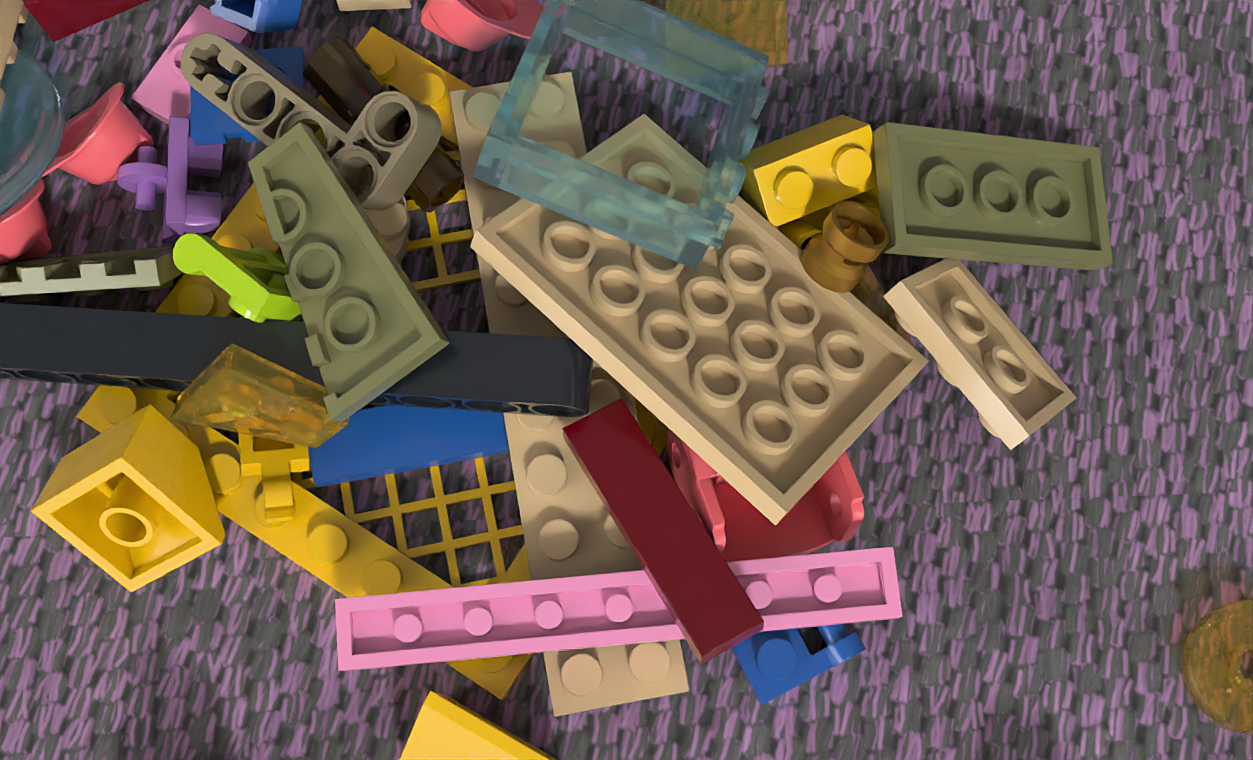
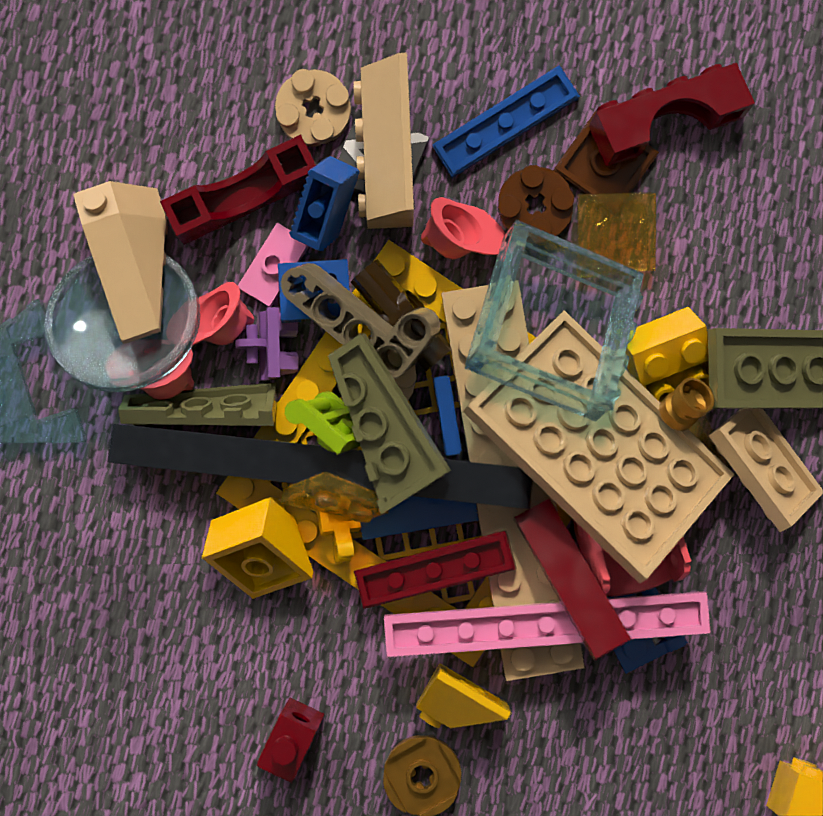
camera: 10 degrees right, 10 degrees up
none -> dark red tile [354,530,517,609]
none -> blue tile [433,376,462,456]

